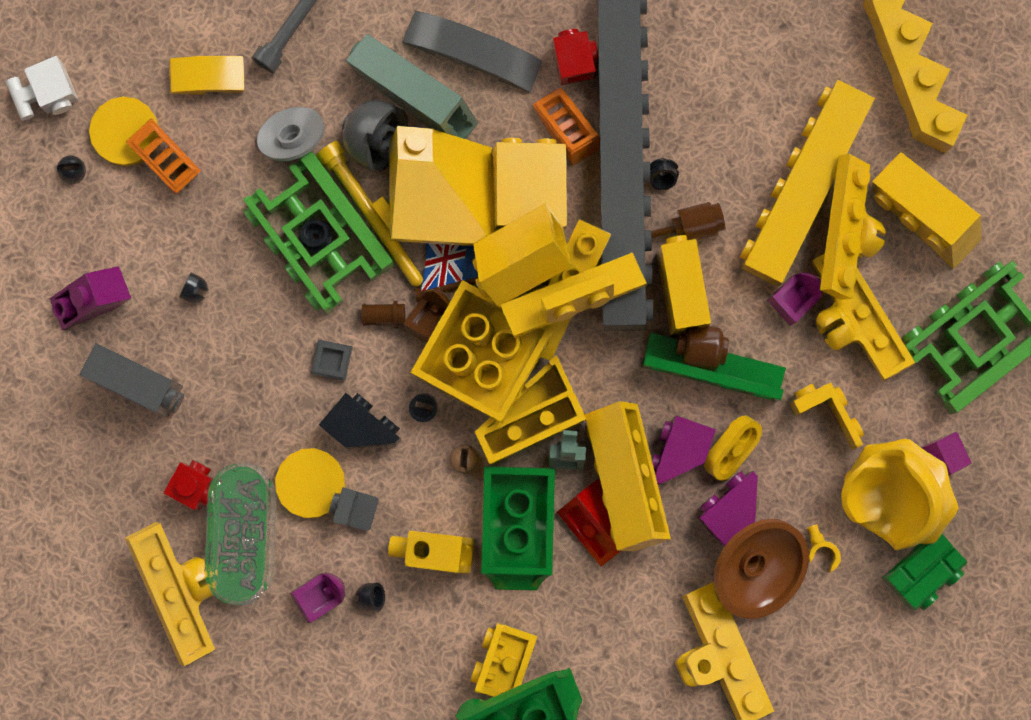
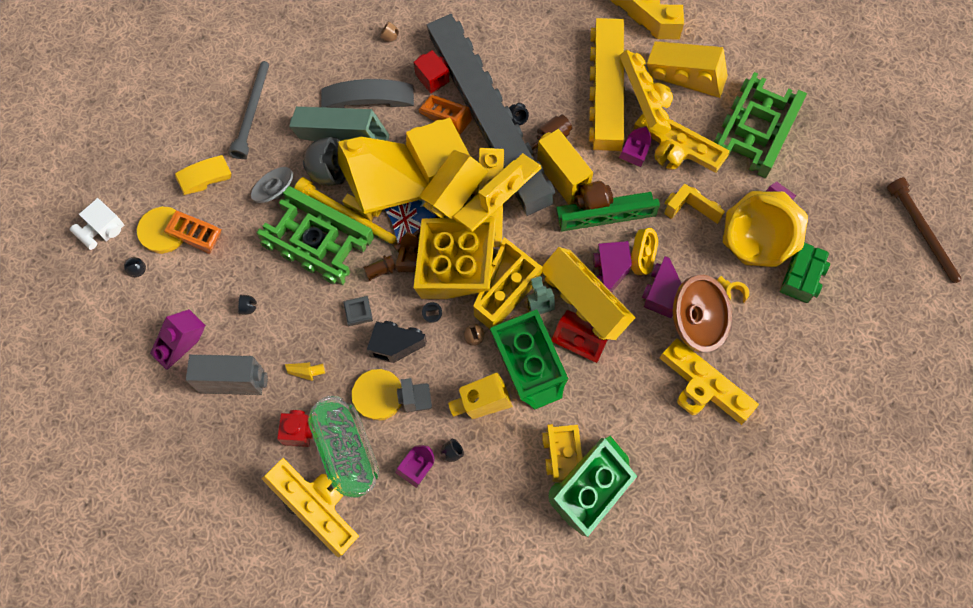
camera: 20 degrees left, 15 degrees down
none -> yellow bar [285,362,325,381]

